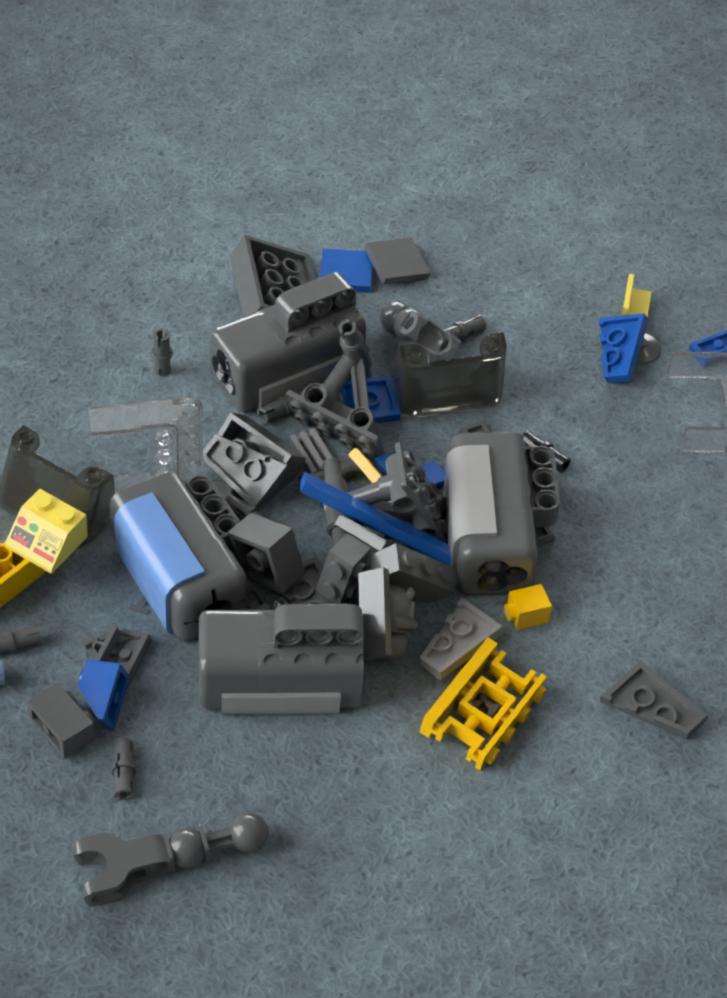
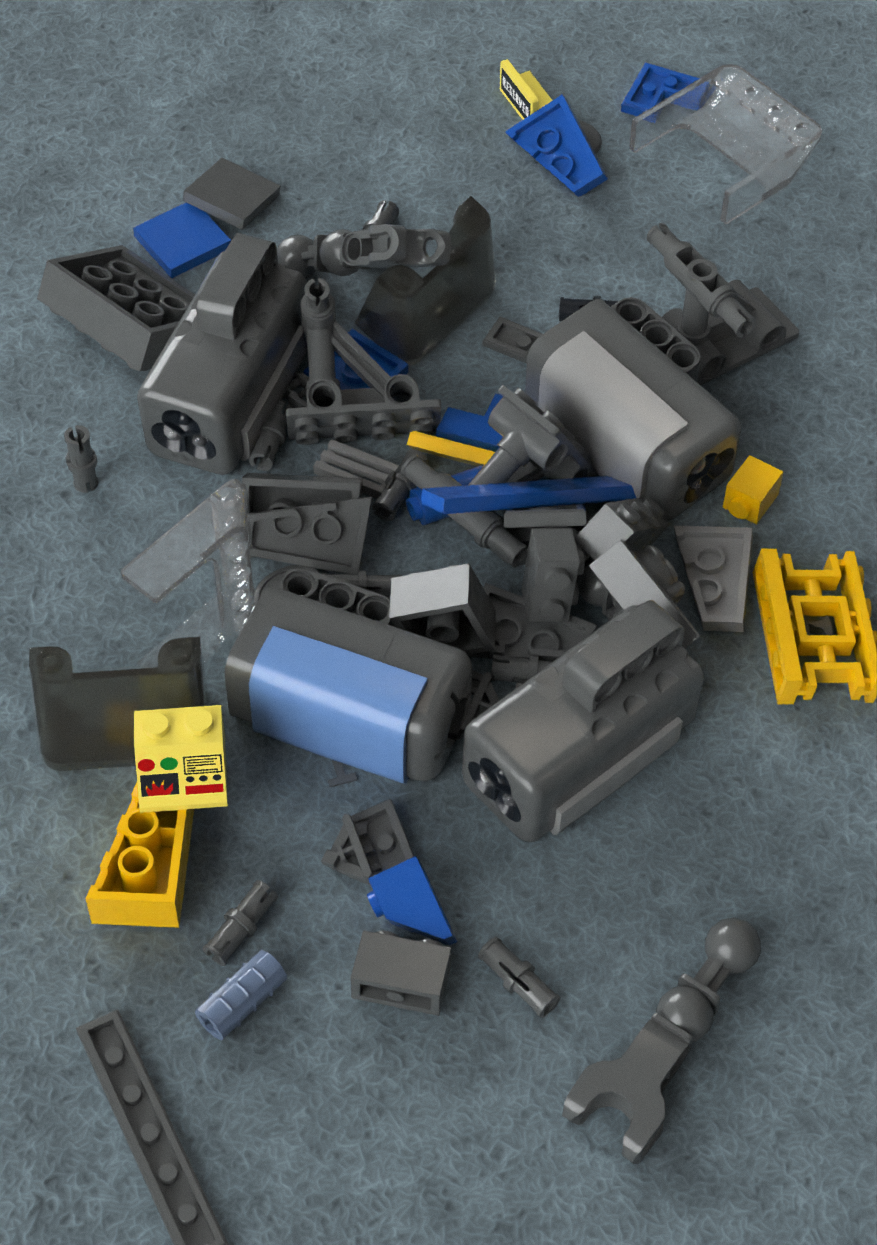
camera: 35 degrees left, 5 degrees up
none -> dark grey plate [646,223,799,385]

